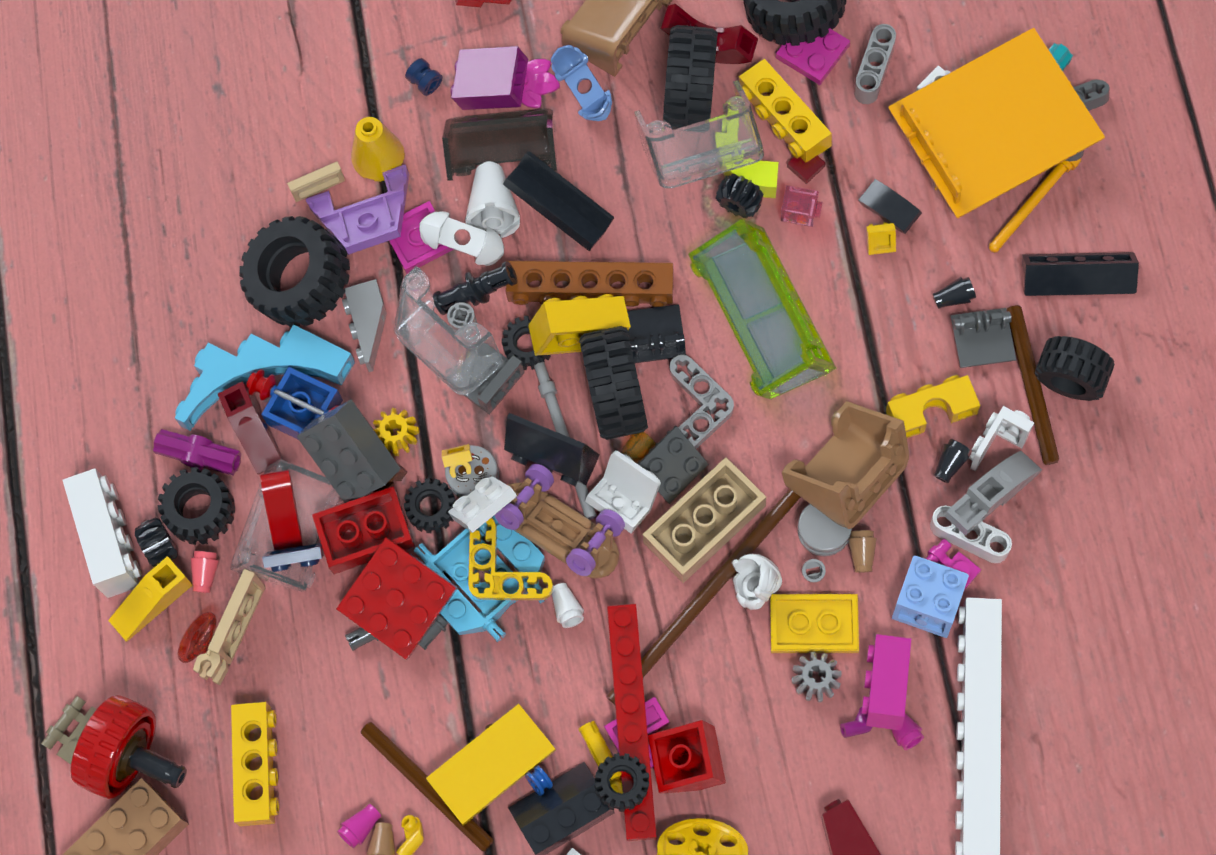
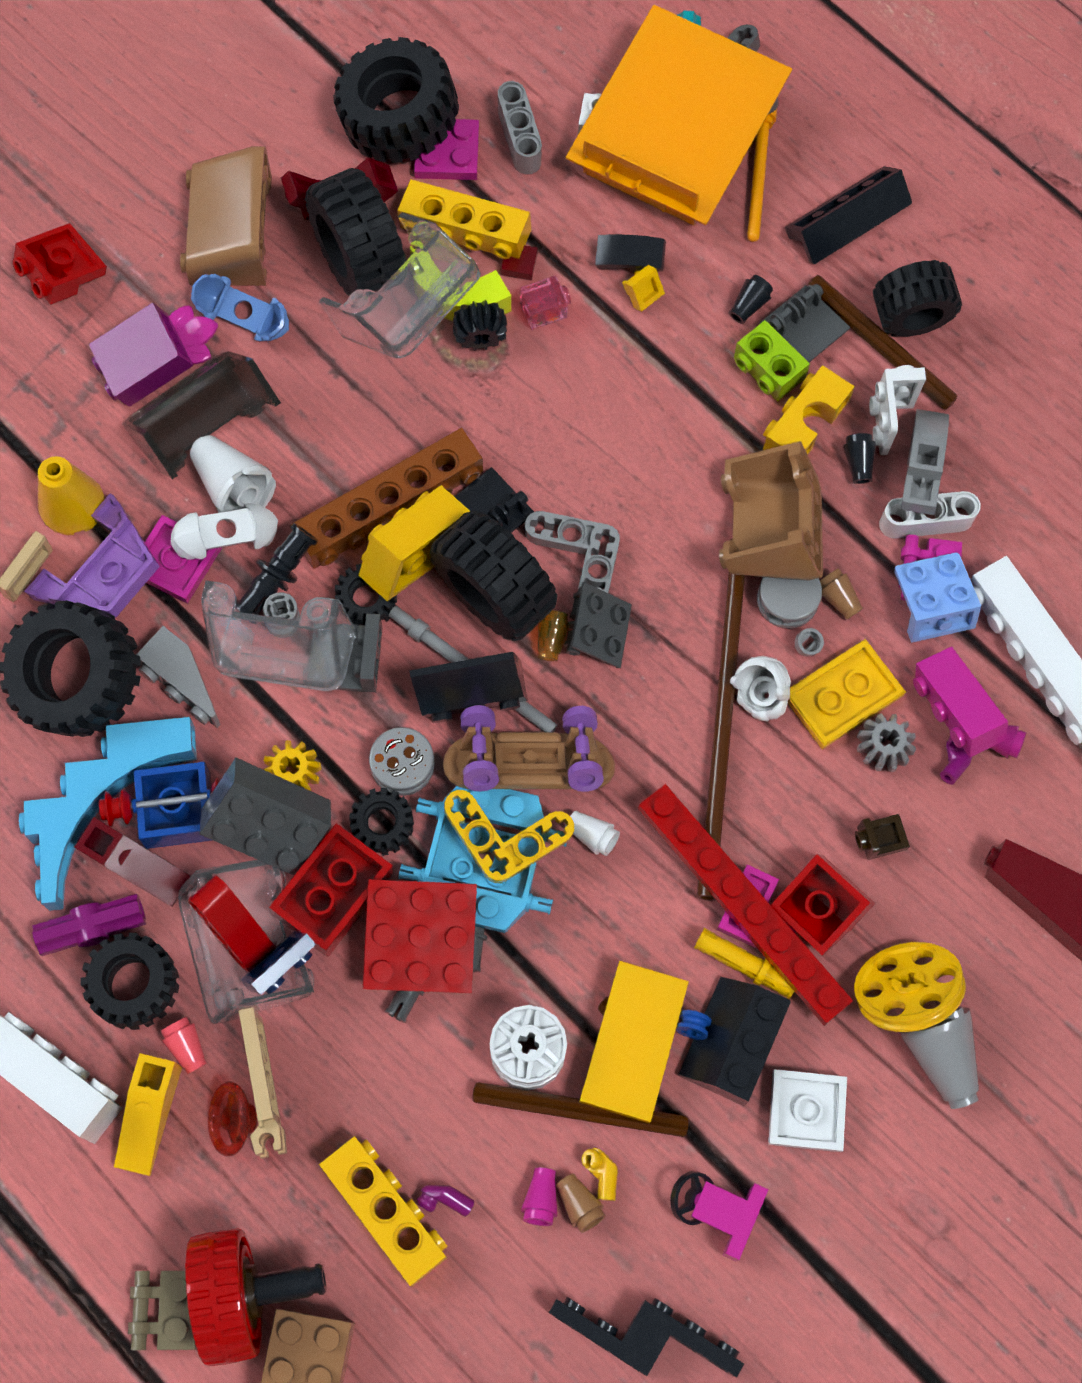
camera: 45 degrees left, 0 degrees up
black gear [135,517,177,567] -> none
dark blue wheel [405,58,443,96] -> none
yellow tile [442,444,472,478] -> none
white plate [448,476,517,533] -> none
black panel [503,151,614,251] -> none
white bracket [585,451,661,534] -> none
black tyre [594,753,649,812] -> none
tan brick [643,457,766,583] -> none
clear light blue windscreen [688,219,836,399] -> none
none -> magenta arm [417,1185,474,1217]
none -> white wheel [489,1005,567,1090]
none -> lime brick [734,320,810,402]
none -> dark brown bracket [855,814,910,860]

